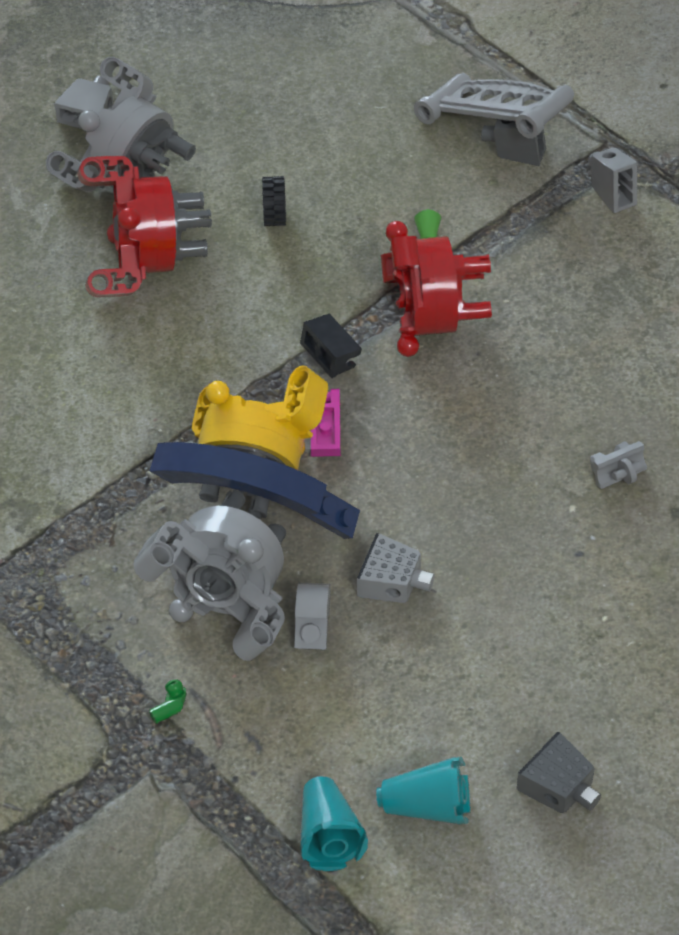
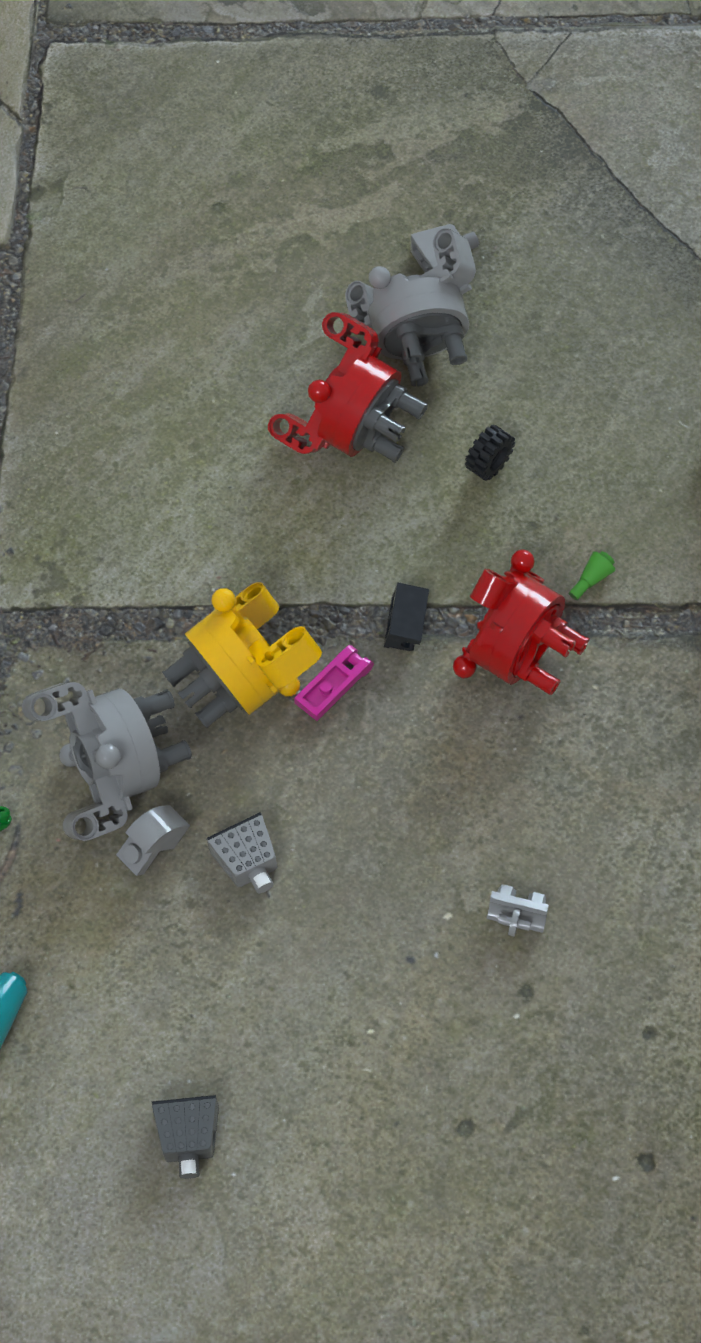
camera: 45 degrees right, 10 degrees up
dark blue arch [149,442,360,539] -> none
teal cone [376,757,470,825] -> none

